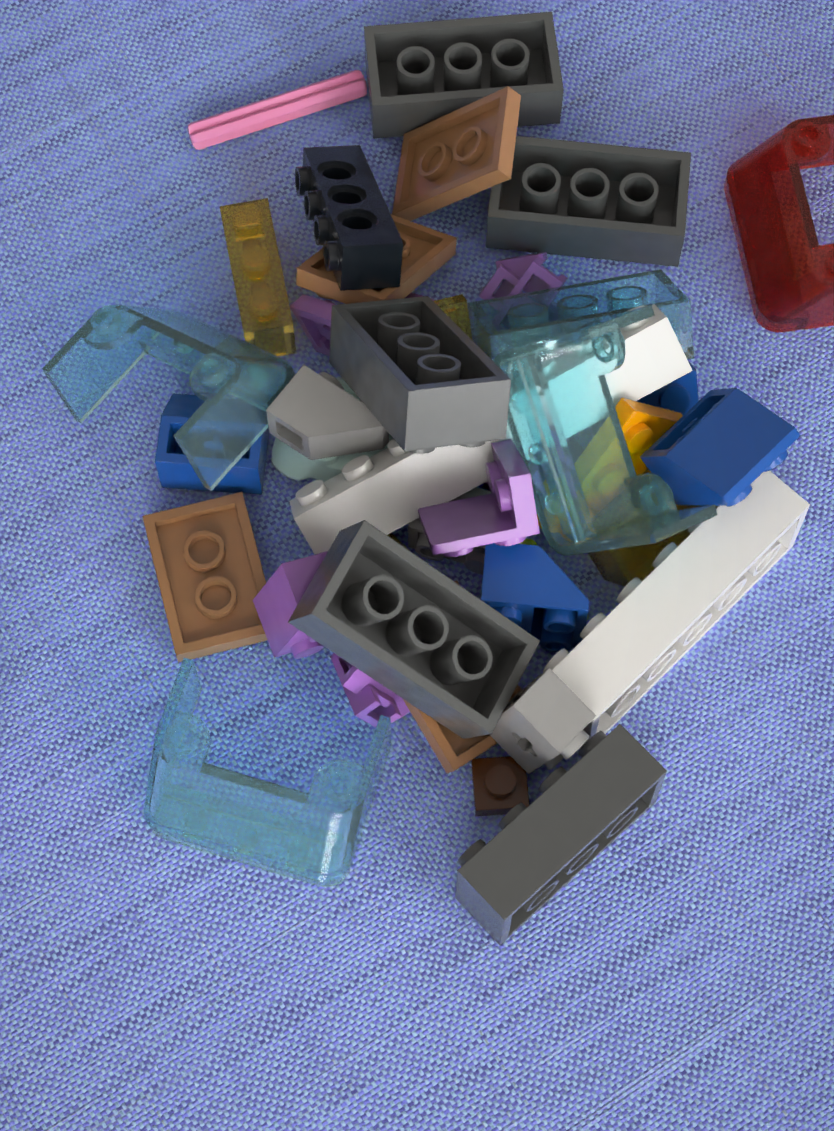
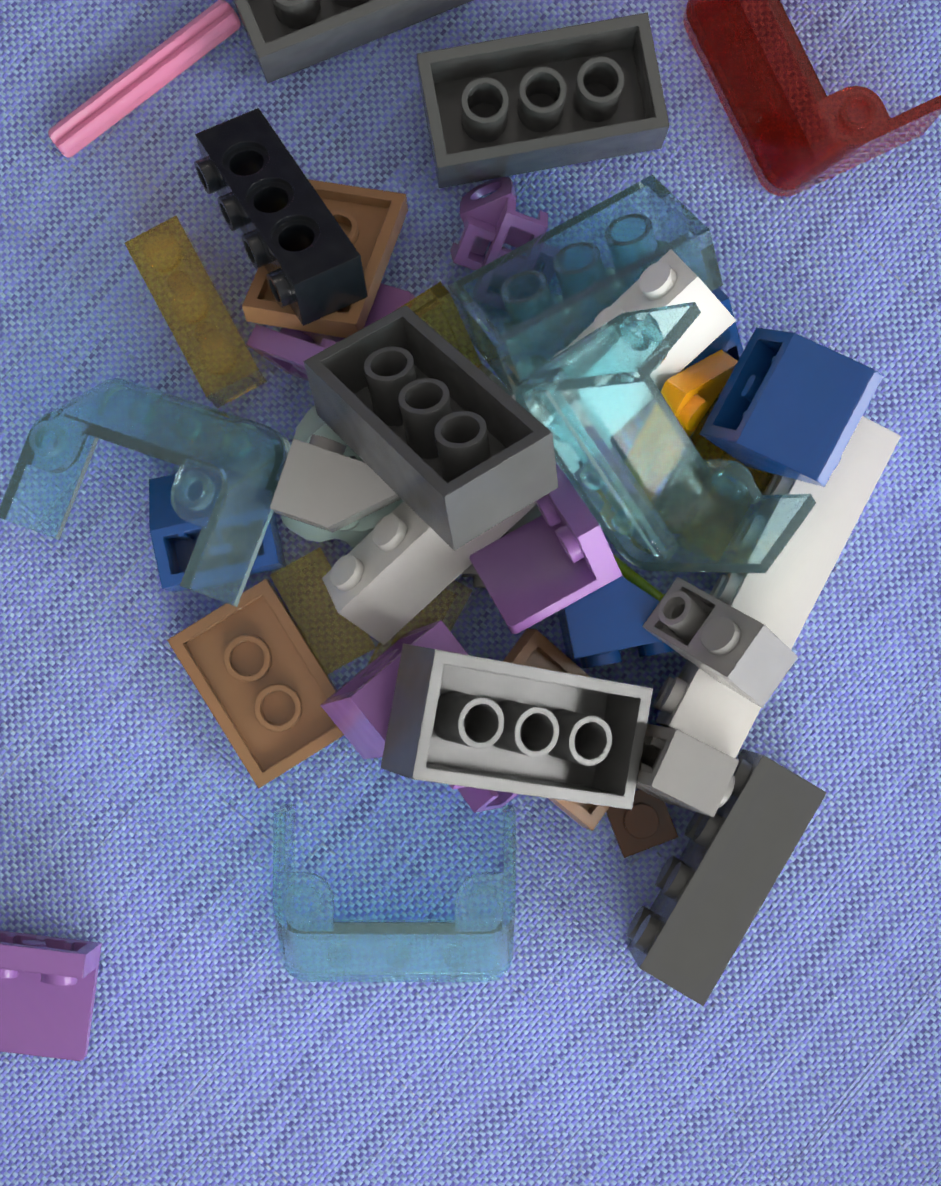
camera: 20 degrees left, 20 degrees up
medium nougat plate [392,86,521,221] -> none
none -> clear yellow tile [270,547,376,675]
none -> light grey slope [642,577,798,708]

